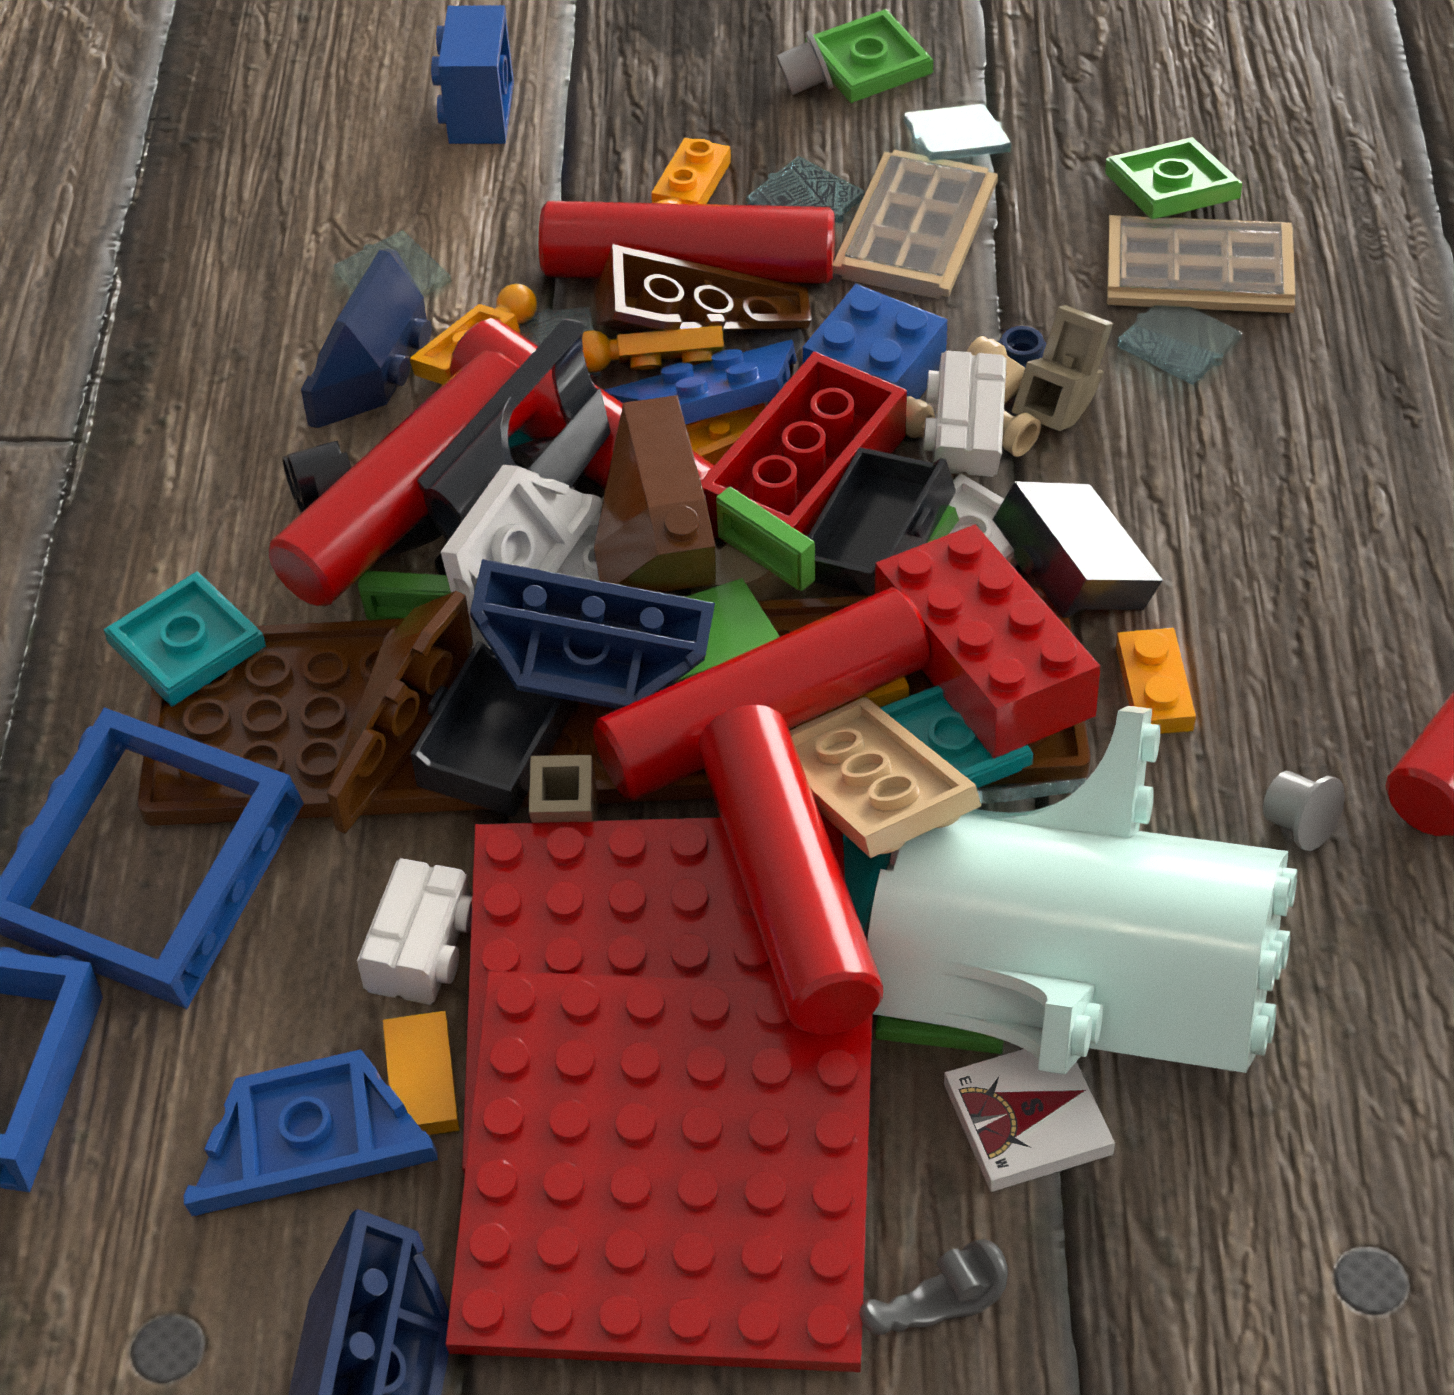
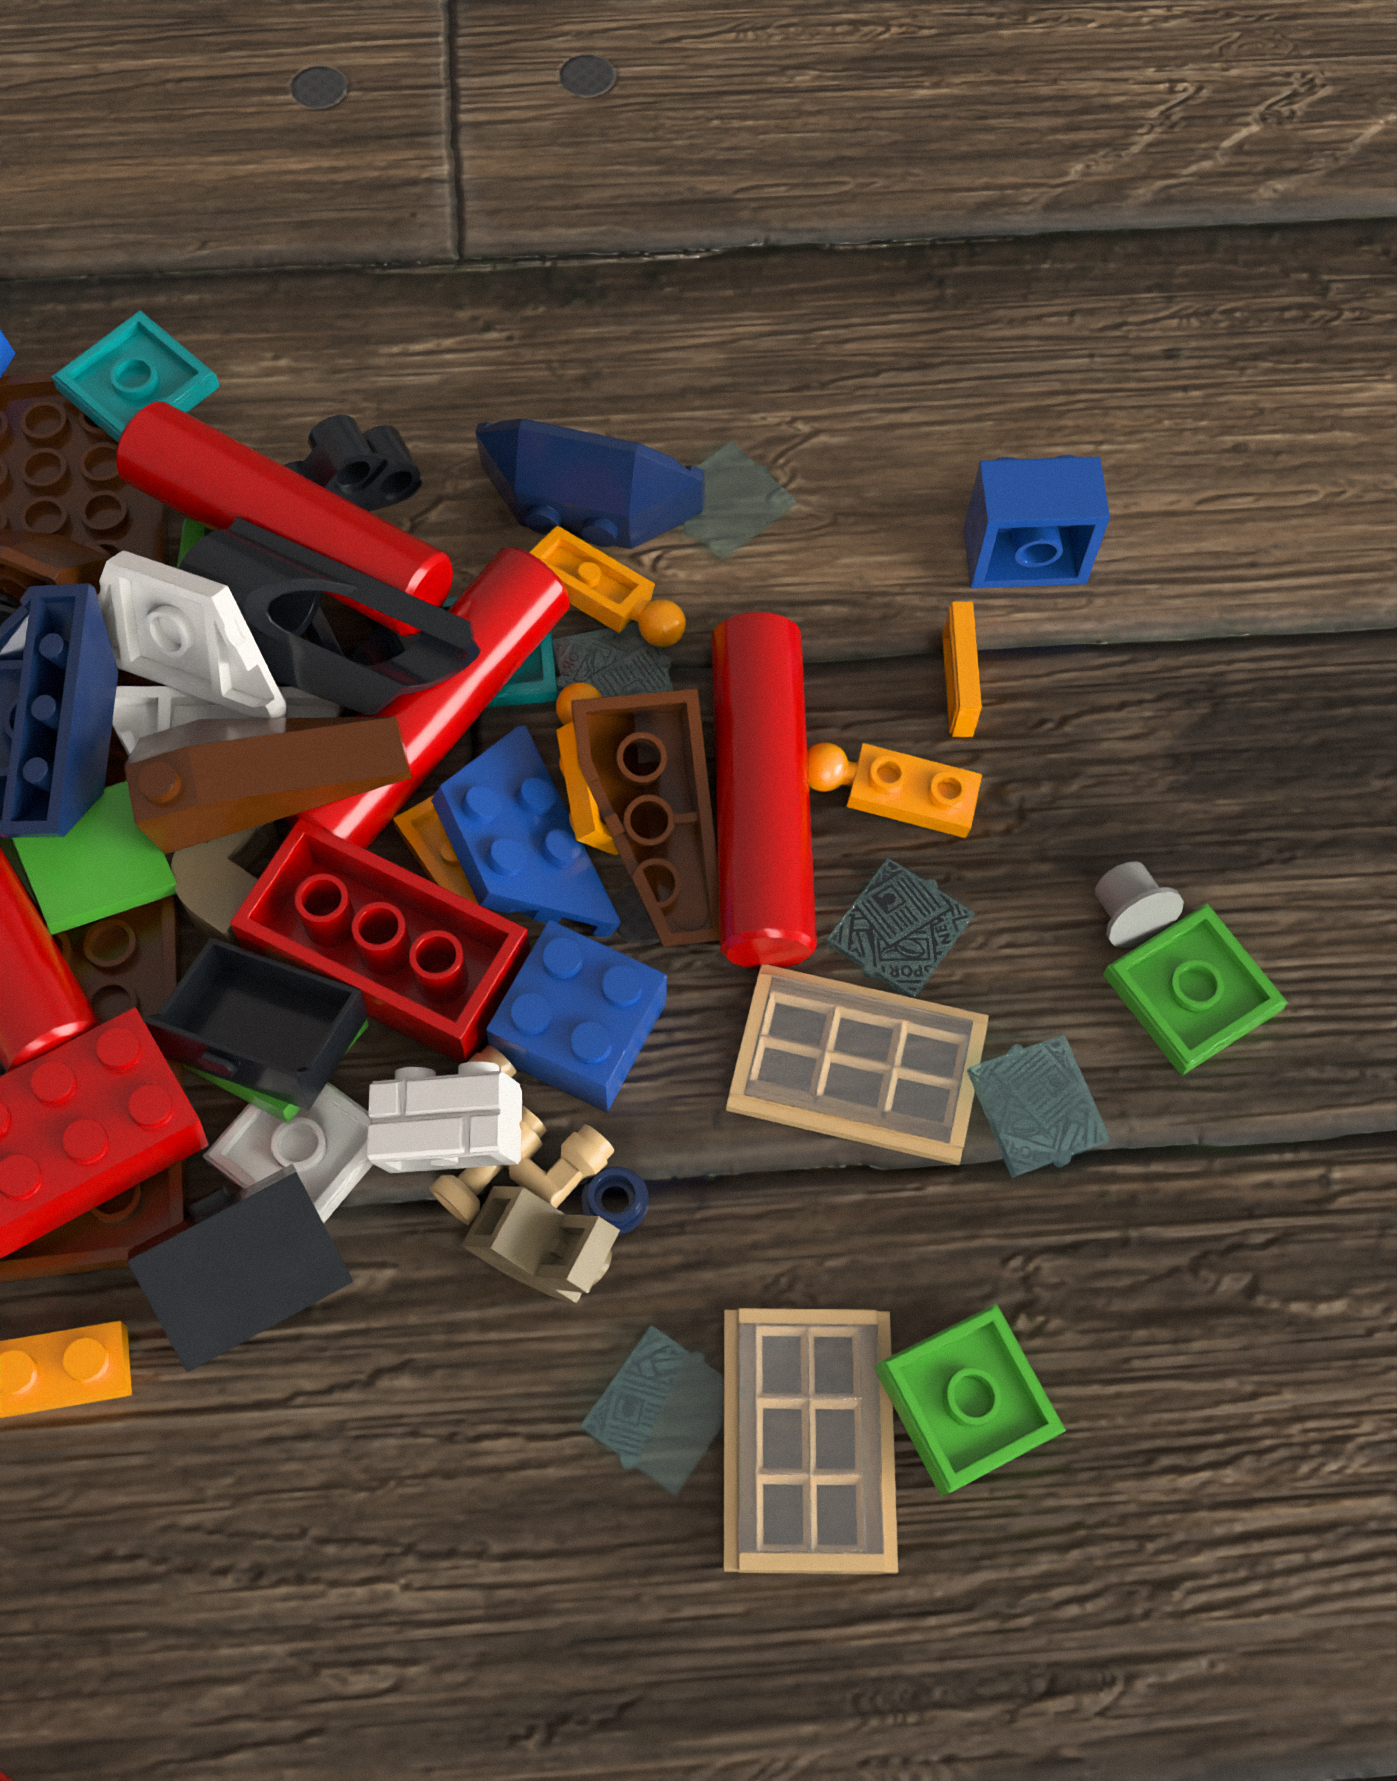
camera: 80 degrees right, 15 degrees up
bright green tile [716,486,815,591] -> none
none -> light orange tile [942,601,982,737]

